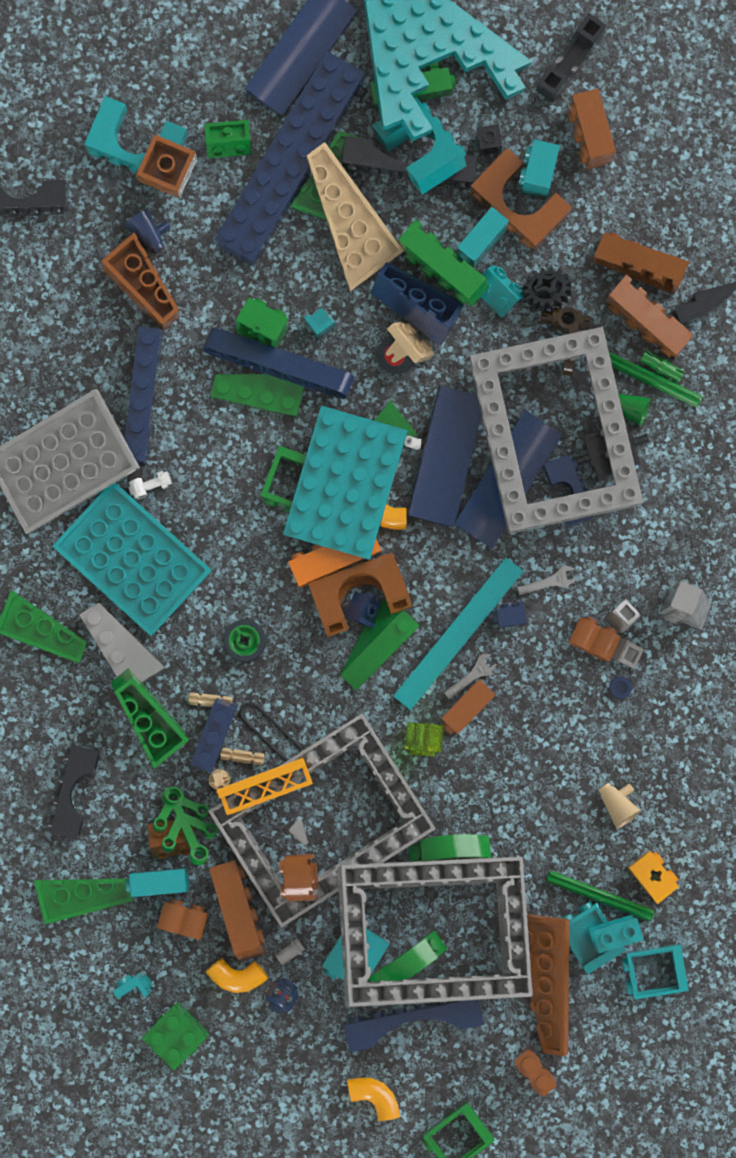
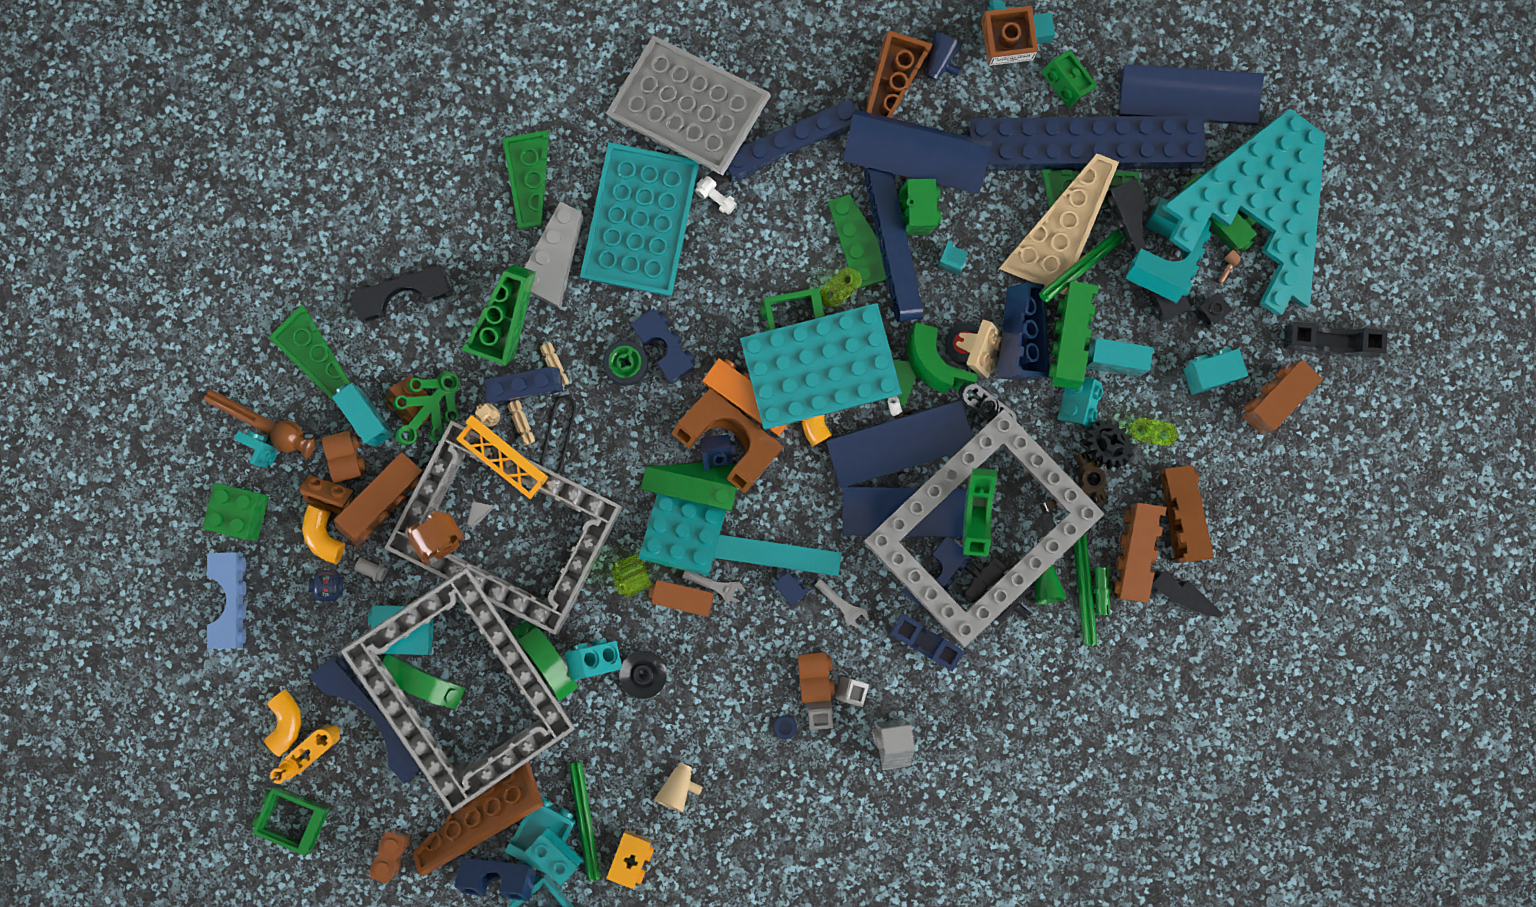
camera: 55 degrees right, 0 degrees up
dark orange arch [470,148,572,251] -> none
none -> dark orange piece [204,389,315,459]
none -> medium blue arch [207,552,246,649]
none -> light orange beam [270,724,340,784]
none -> dark orange bracket [299,475,354,514]
none -> dark blue arch [454,856,537,902]
none -> teal brick [565,638,623,681]
none -> black dish [619,651,667,699]
none -> dark blue arch [631,308,695,384]
none -> teal plate [639,493,726,576]
none -> clear neon green plate [820,268,862,307]
none -> dark blue arch [843,109,993,194]
none -> dark blue arch [889,613,965,672]
none -> green arch [906,322,977,393]
none -> black beam [959,382,1017,422]
none -> green arch [963,468,997,557]
none -> green axle [1039,231,1124,302]
none -> clear neon green plate [1129,418,1178,446]
none -> nougat hand [1218,250,1241,283]

